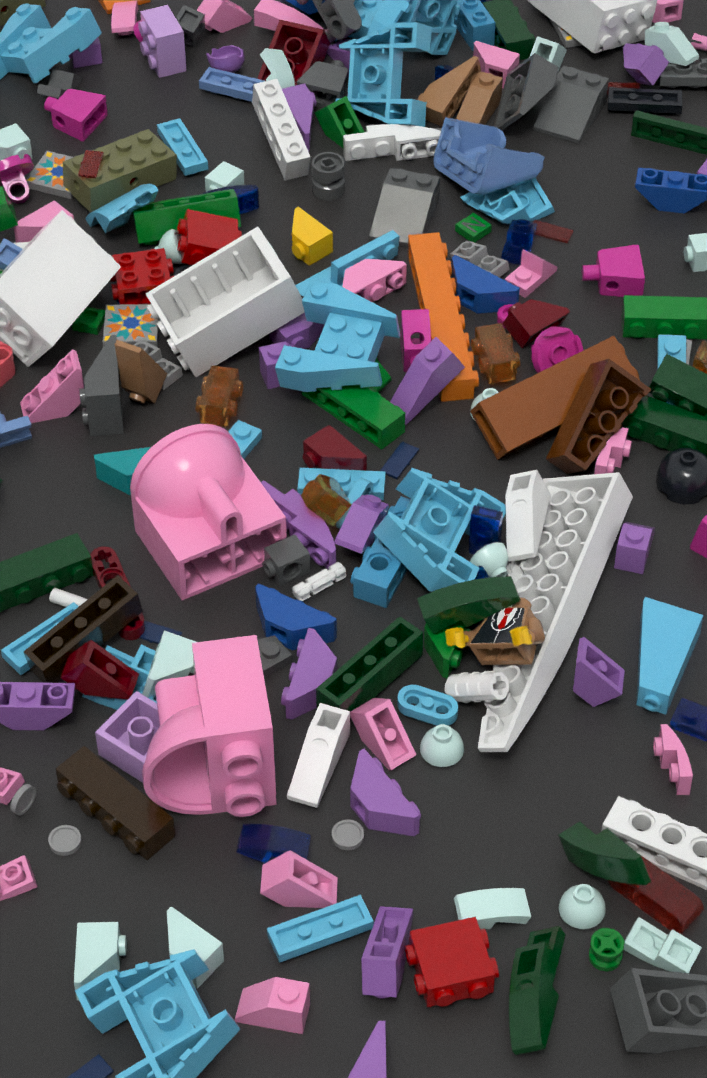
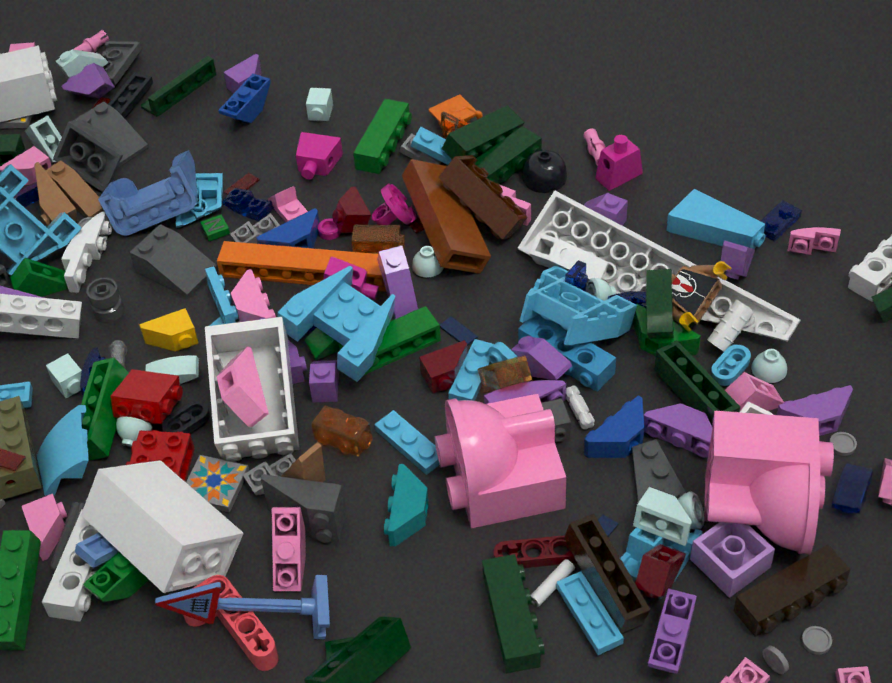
camera: 70 degrees left, 0 degrees up
none -> clear pin [108,340,128,368]
none -> bright pink slope [216,346,269,427]

